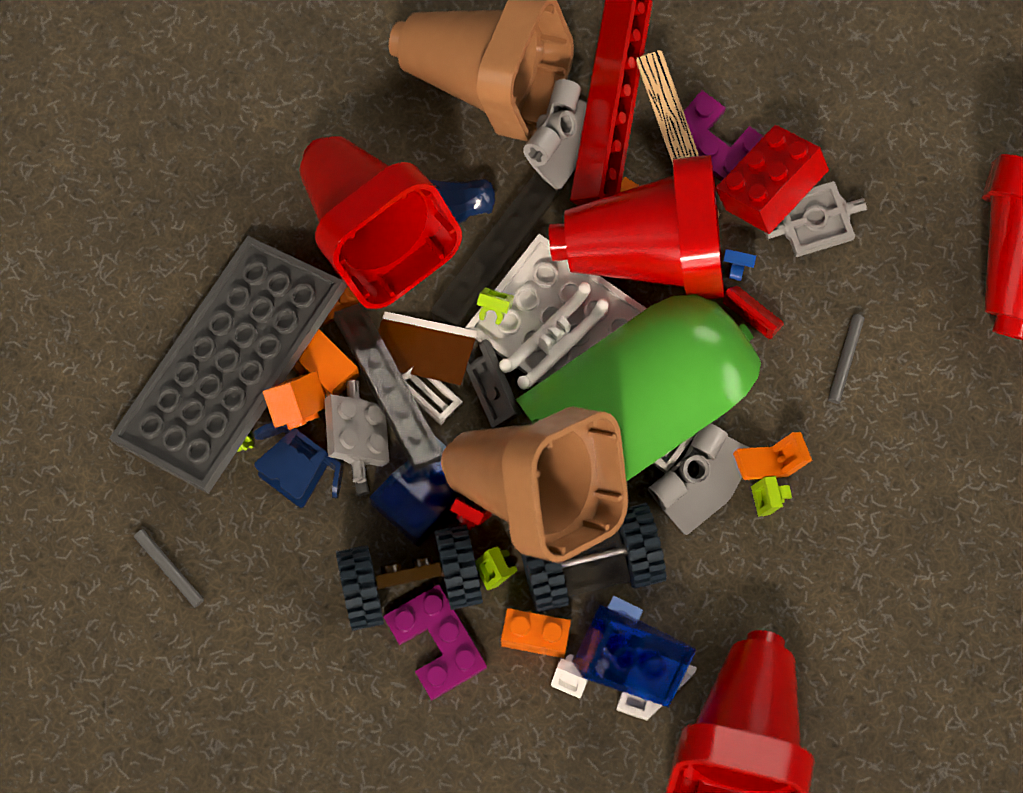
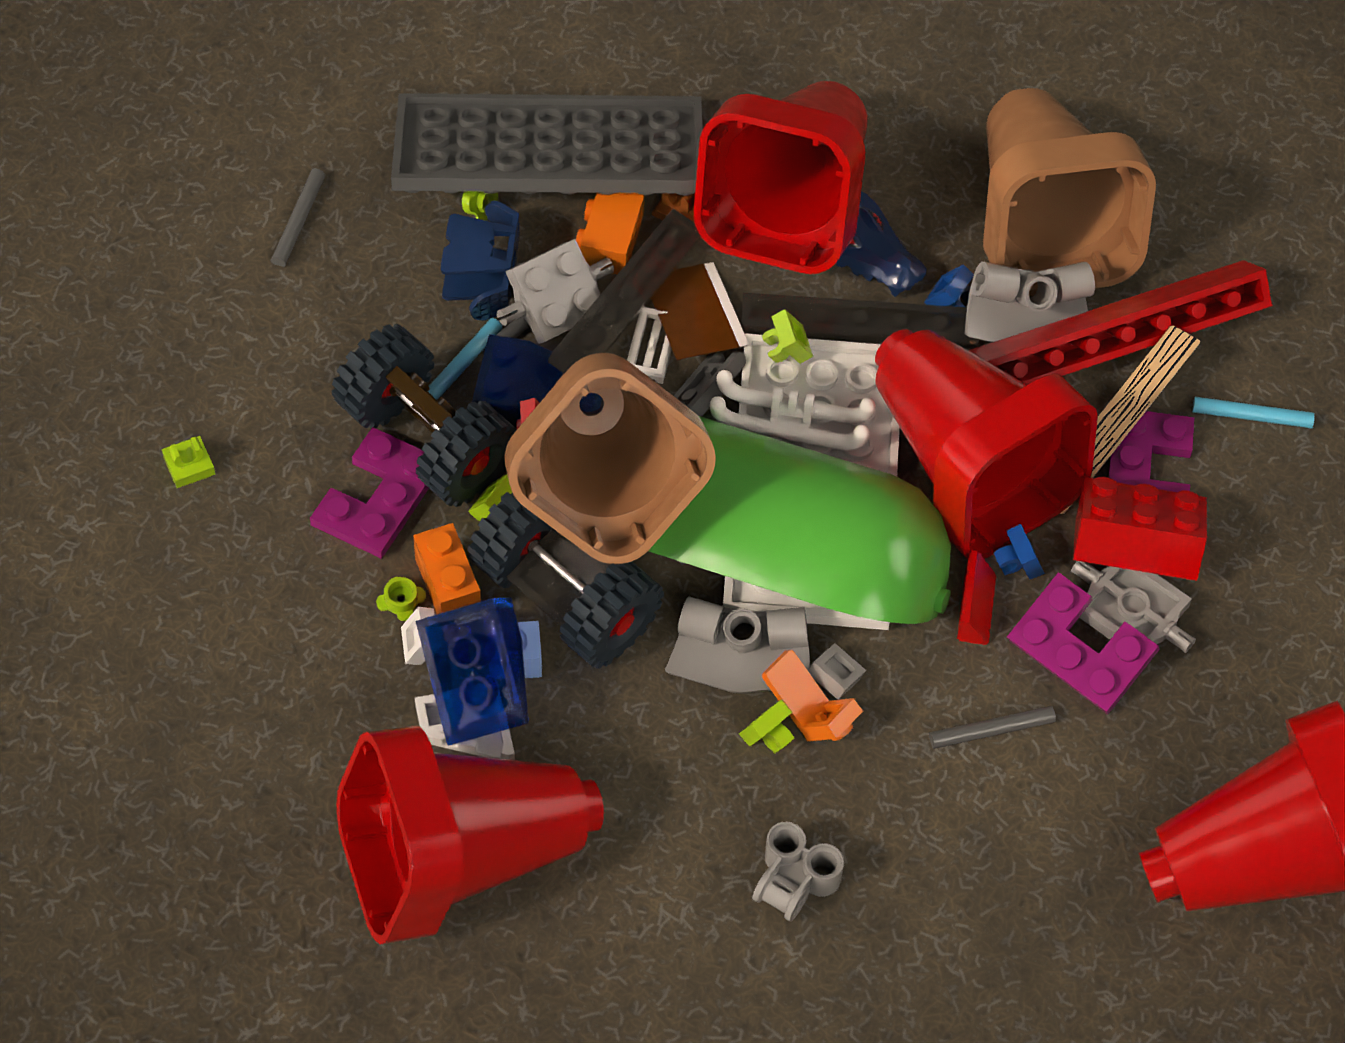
camera: 55 degrees right, 15 degrees down
orange brick [262,371,325,430] -> none
none -> lime tile [162,436,215,488]
none -> lime plate [376,577,426,621]
none -> medium azure bar [428,318,503,400]
none -> light grey piece [752,822,844,922]
none -> light grey plate [808,643,866,700]
none -> blue tile [924,264,974,317]
none -> magenta plate [1007,572,1160,715]
none -> medium azure bar [1192,397,1315,428]

